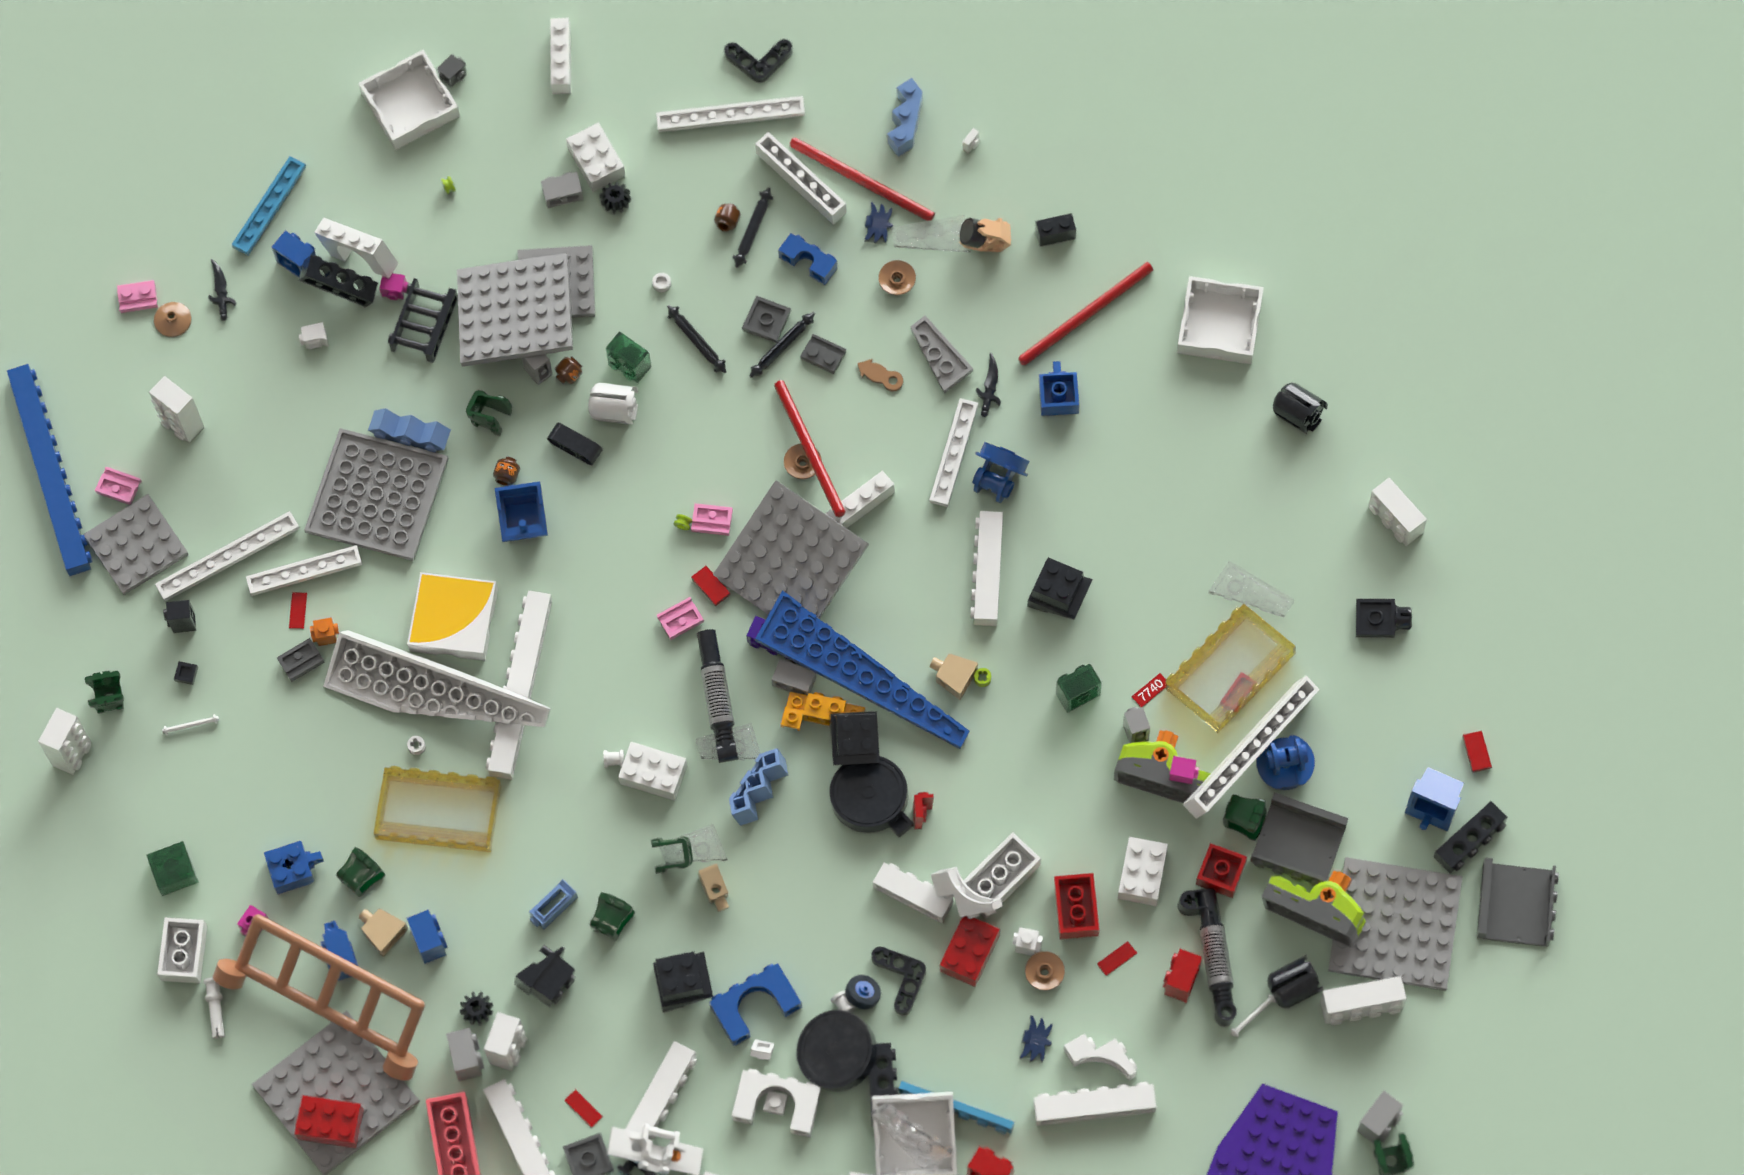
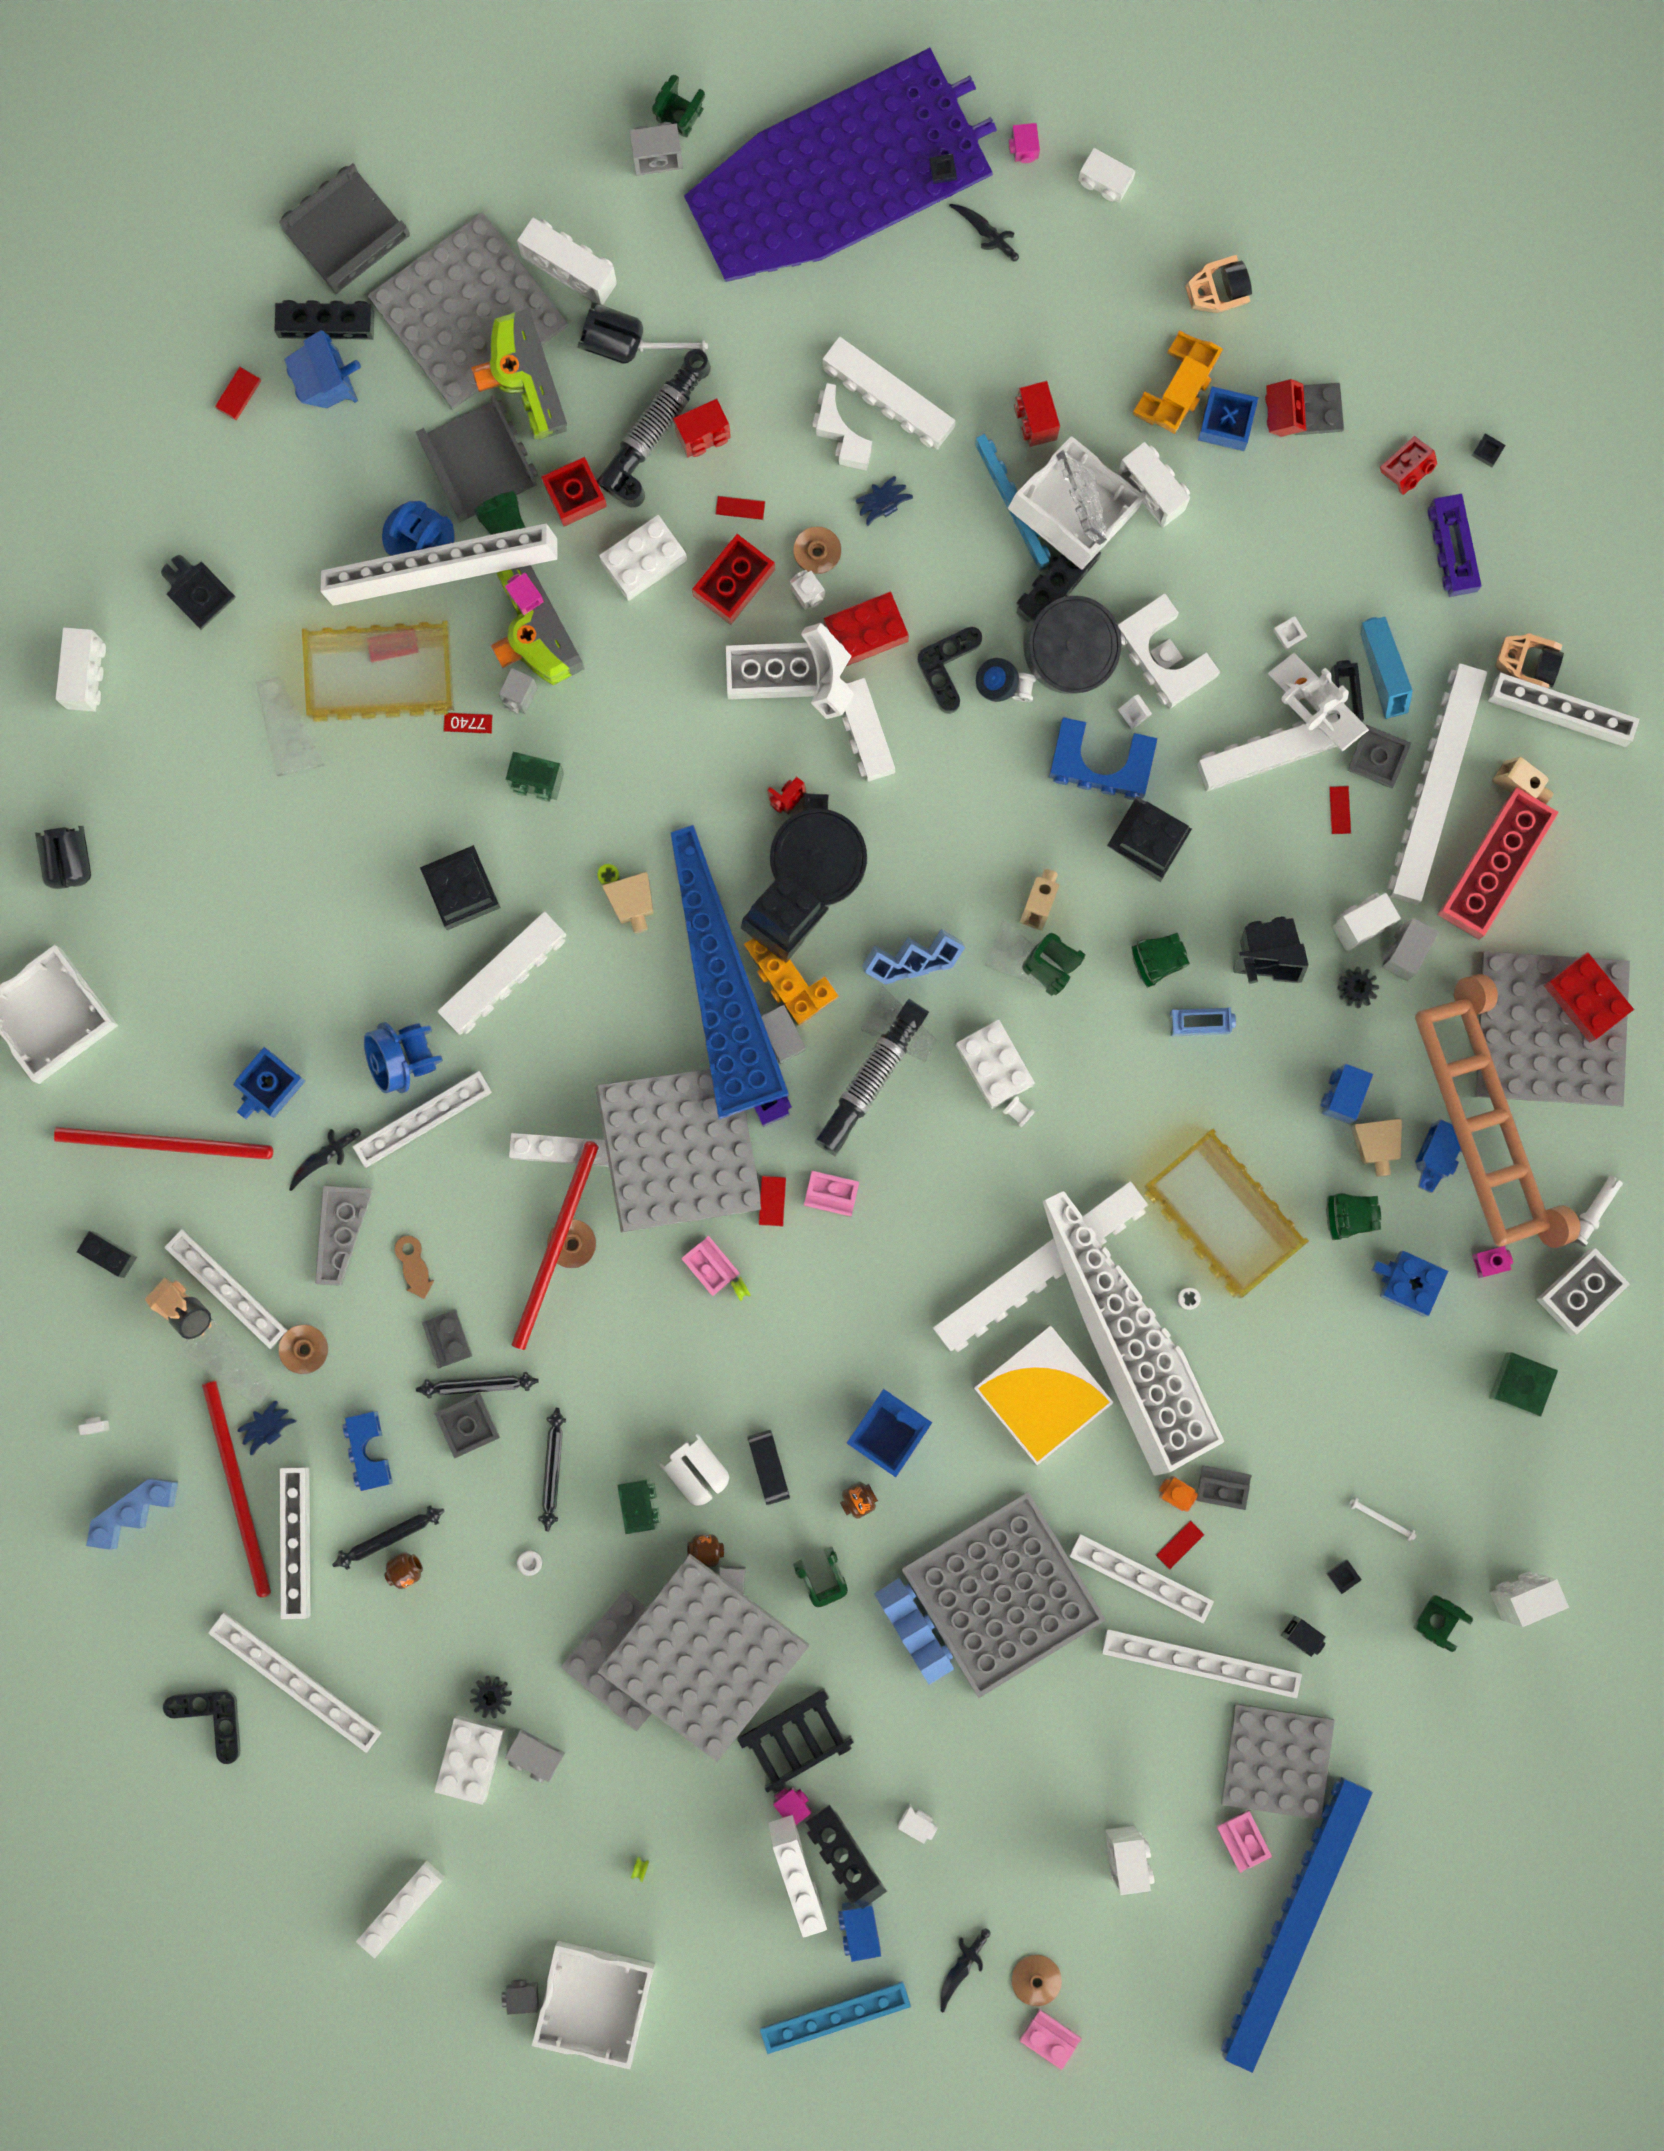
camera: 140 degrees left, 15 degrees up
none -> white plate [164,1229,288,1349]

